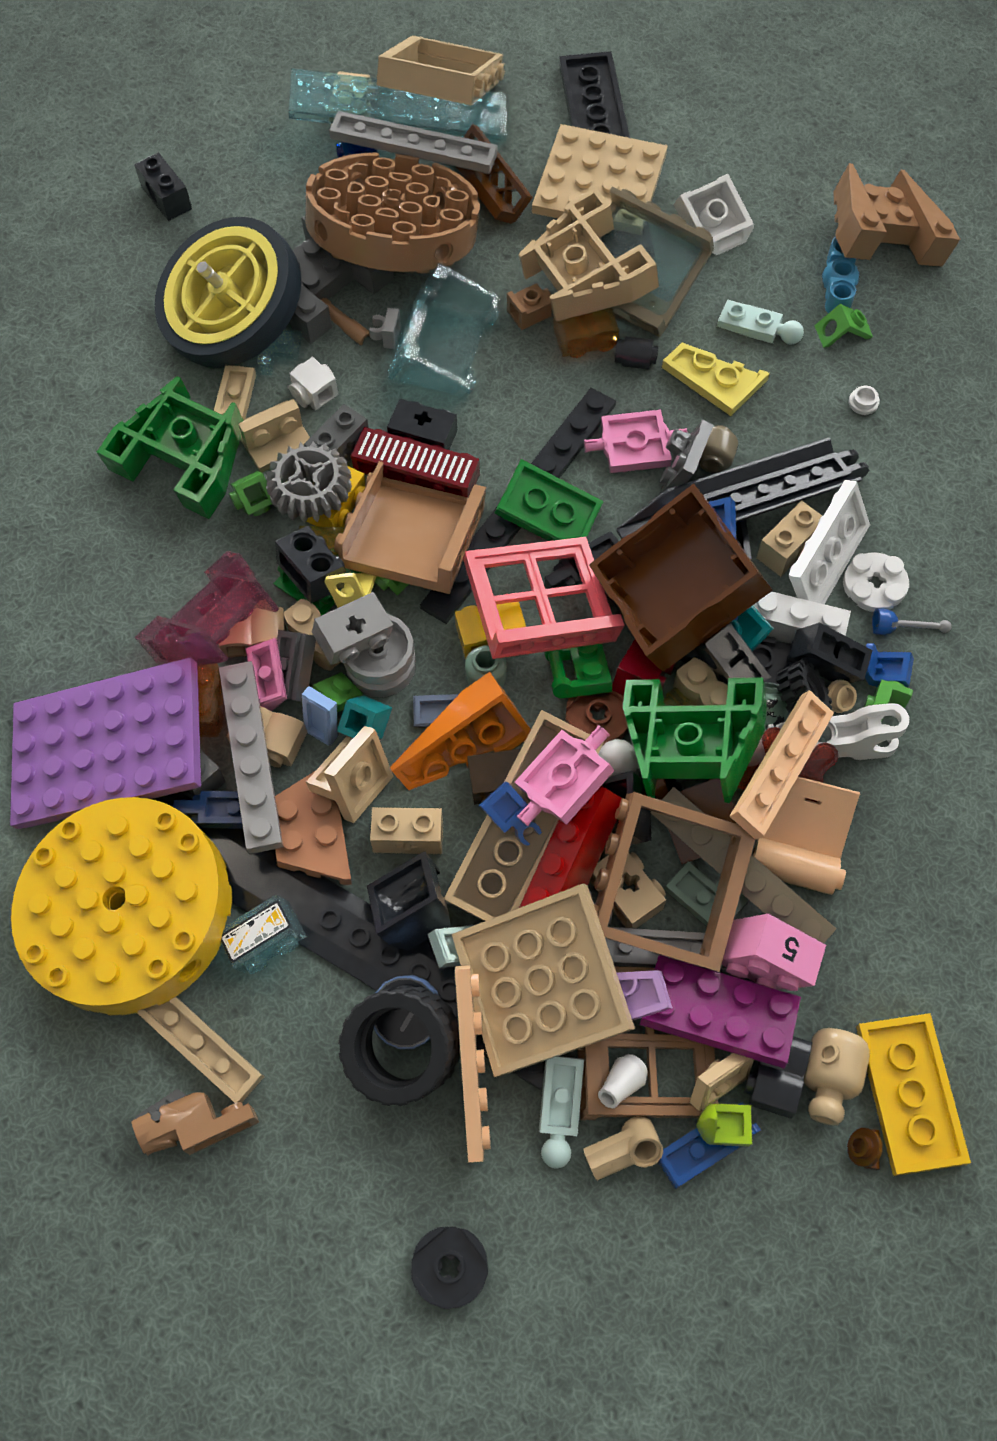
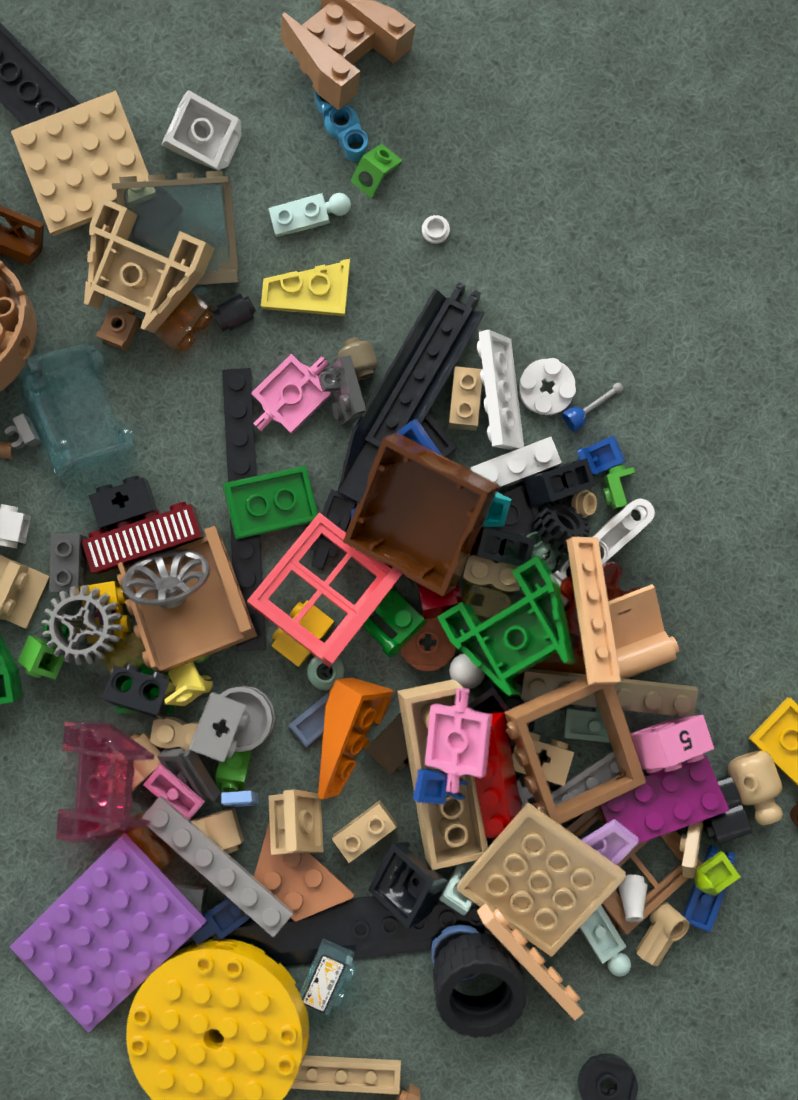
camera: 35 degrees left, 20 degrees up
teal brick [337,695,392,739] -> none
none -> flat silver wheel [122,549,210,608]

